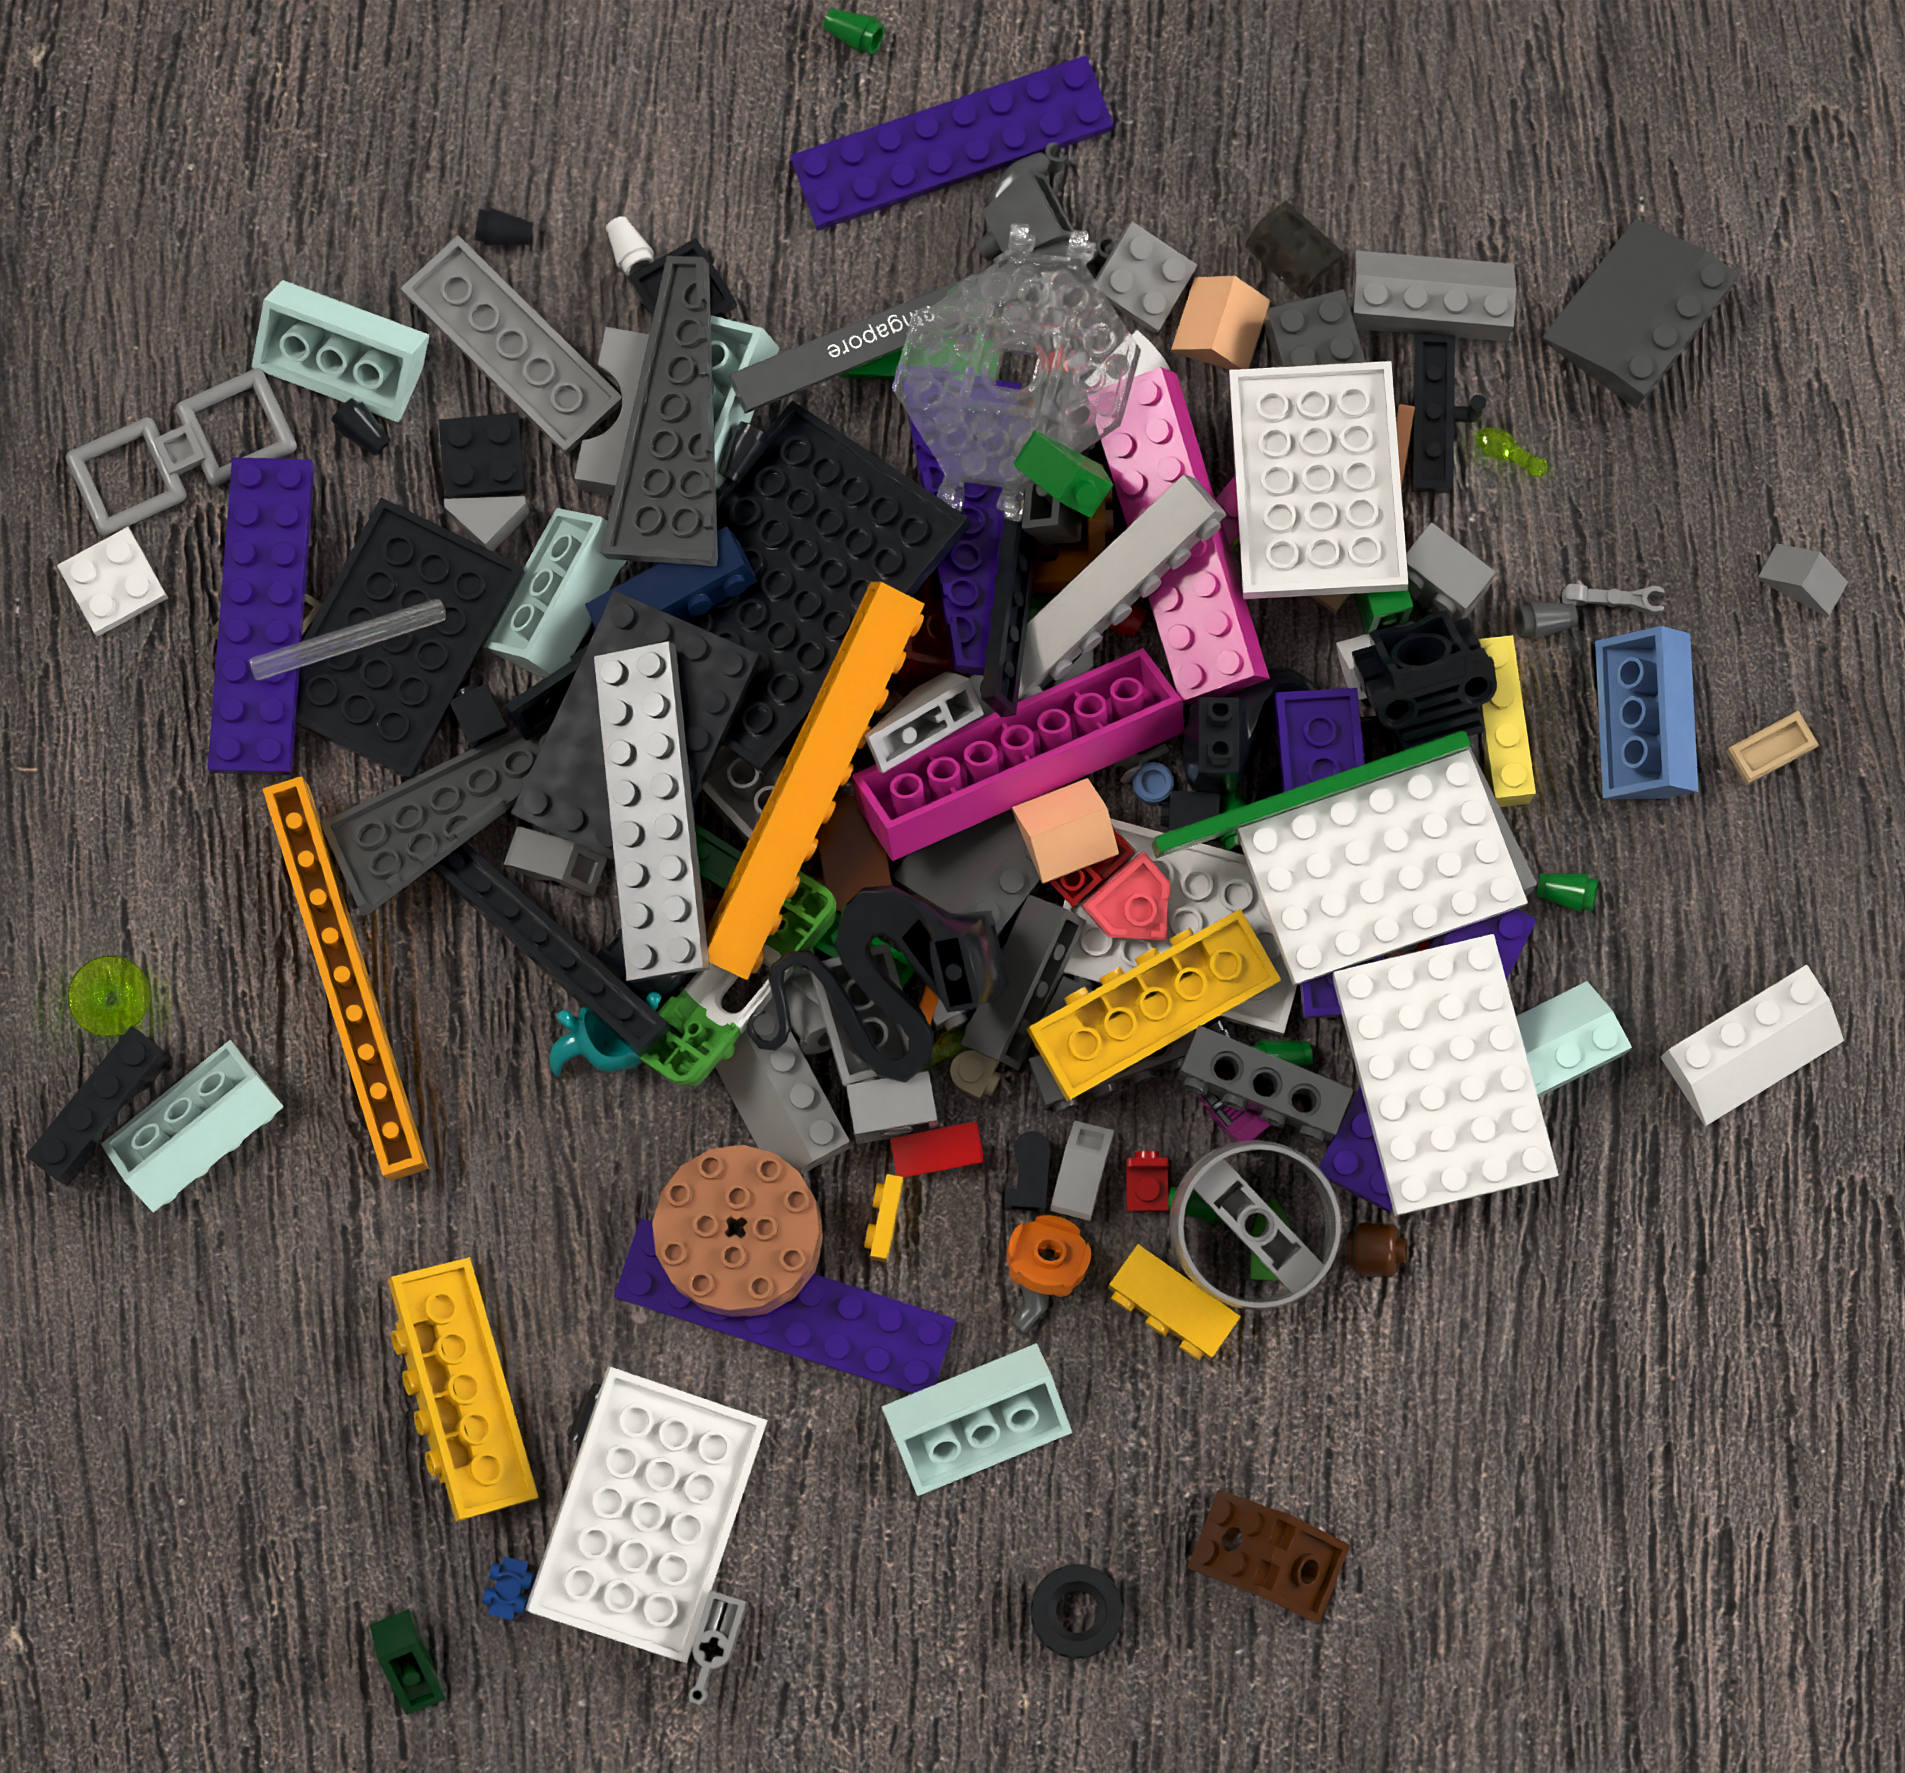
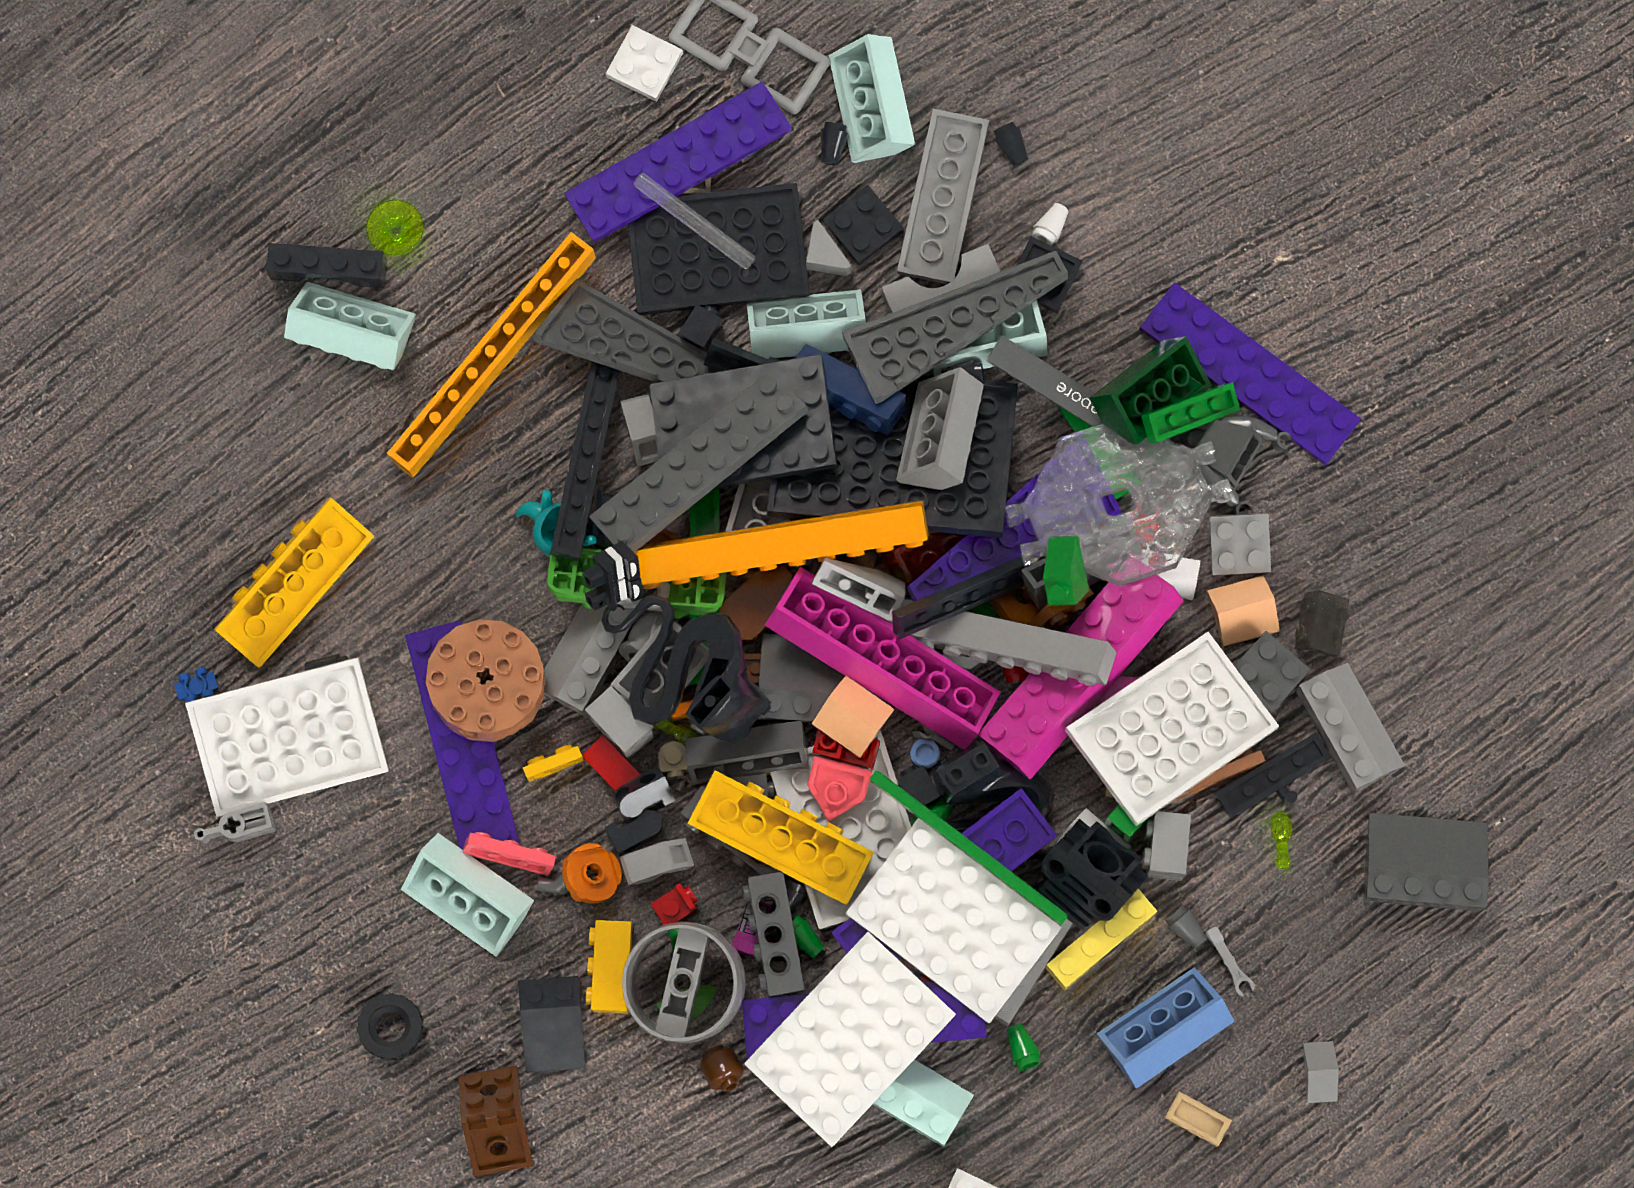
camera: 60 degrees right, 0 degrees up
dark green slope [370,1609,445,1715] -> none
green cone [823,8,885,54] -> none
none -> coral plate [462,832,556,876]
none -> black slope [518,976,586,1073]
none -> black hips [582,541,643,612]
none -> leg [613,767,675,817]
none -> light grey slope [896,367,984,490]
none -> dark green slope [1089,336,1212,445]
none -> green plate [1141,382,1240,444]

